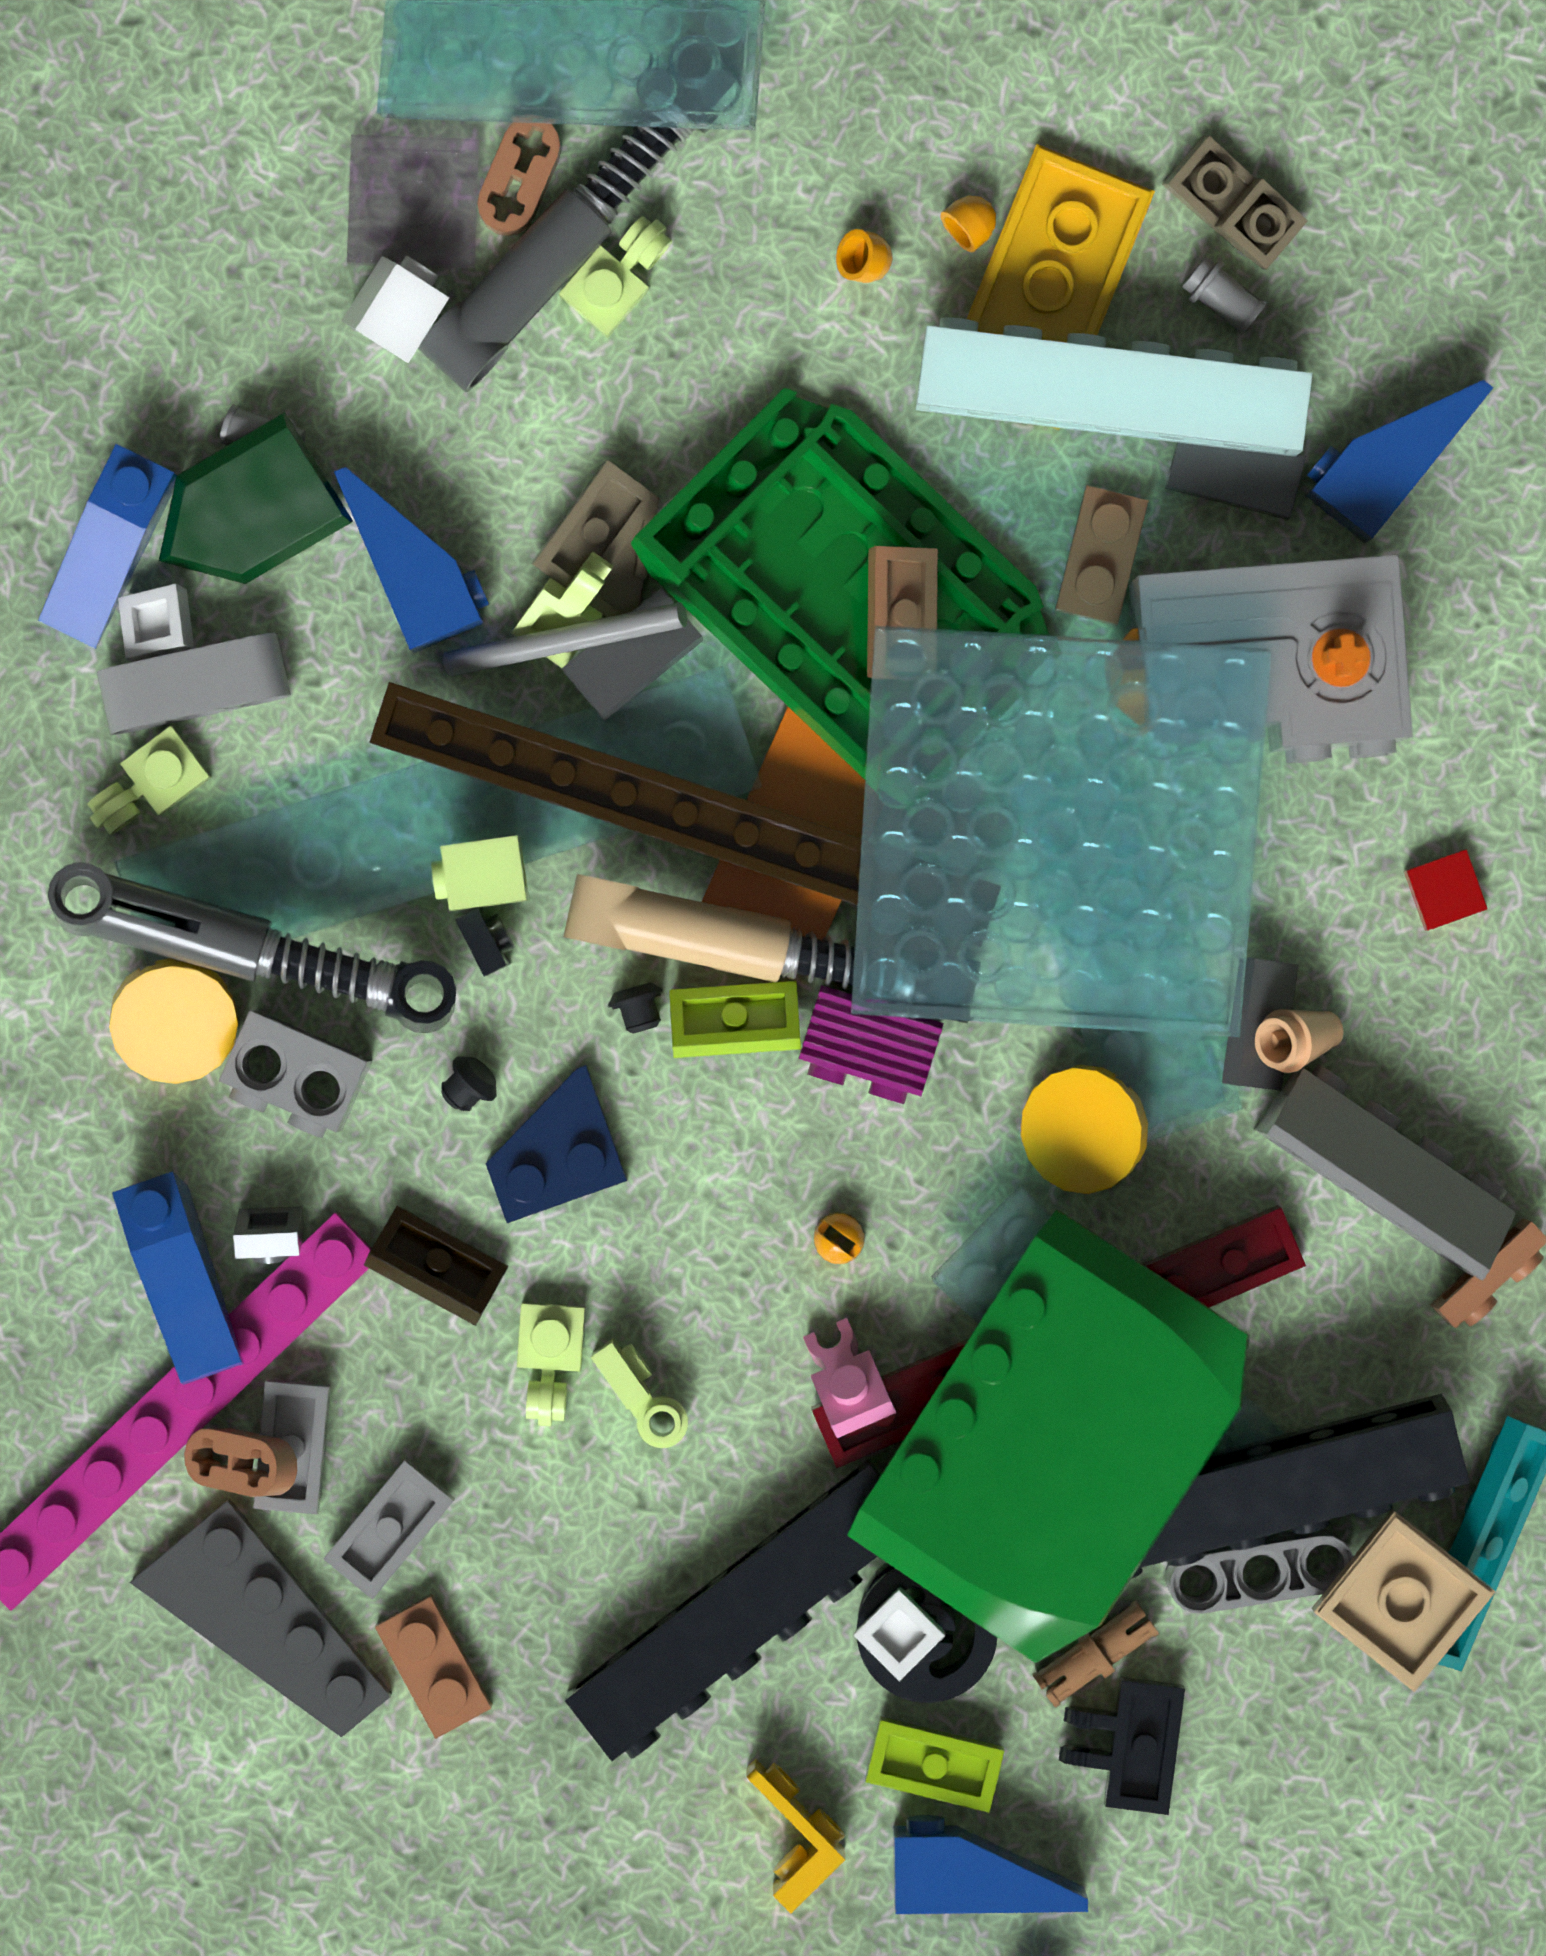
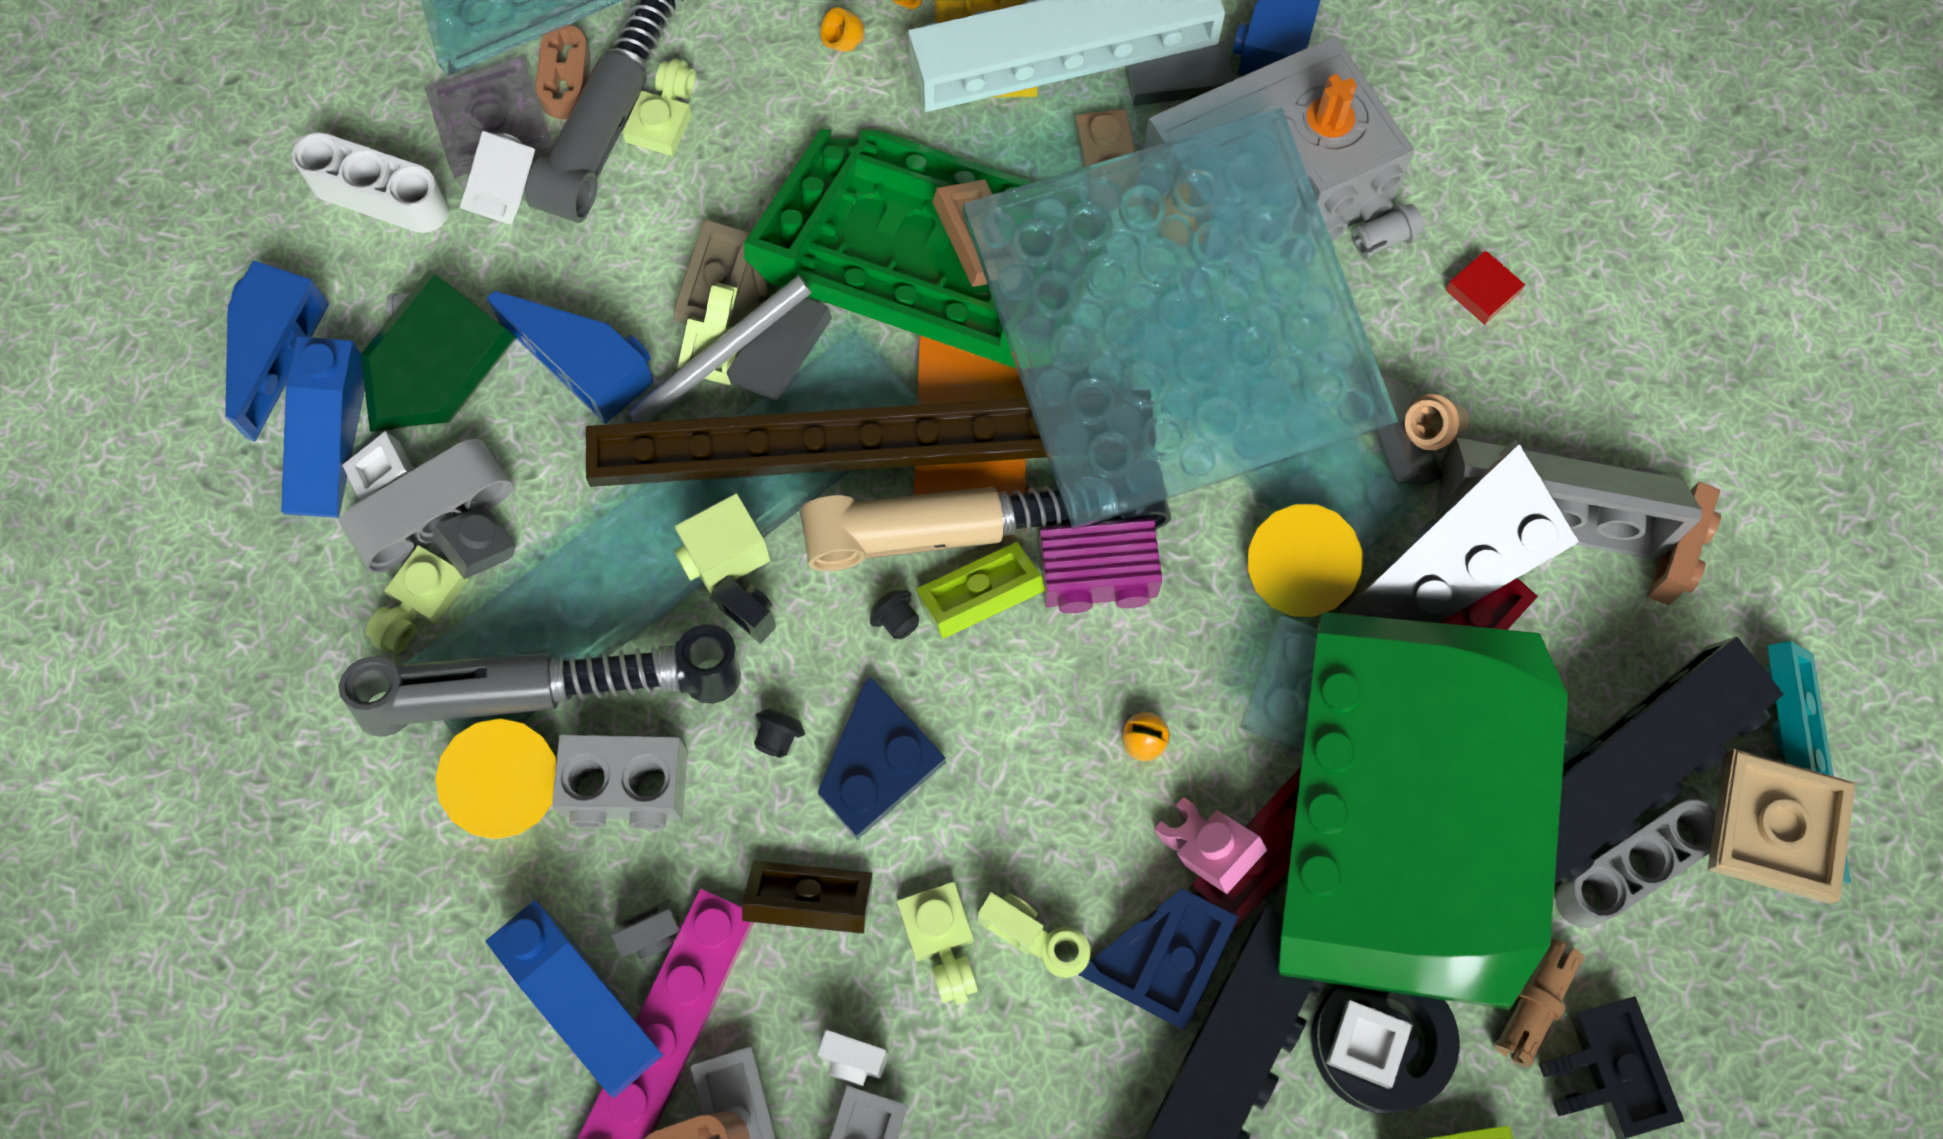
camera: 20 degrees left, 20 degrees down
none -> blue slope [225,260,329,442]
none -> white beam [292,132,449,233]
none -> dark grey plate [432,505,516,579]
none -> white plate [817,1030,888,1086]
none -> dark blue wing [1078,889,1239,1031]
none -> wing [1338,439,1579,623]
none -> light grey pin [1351,203,1424,259]

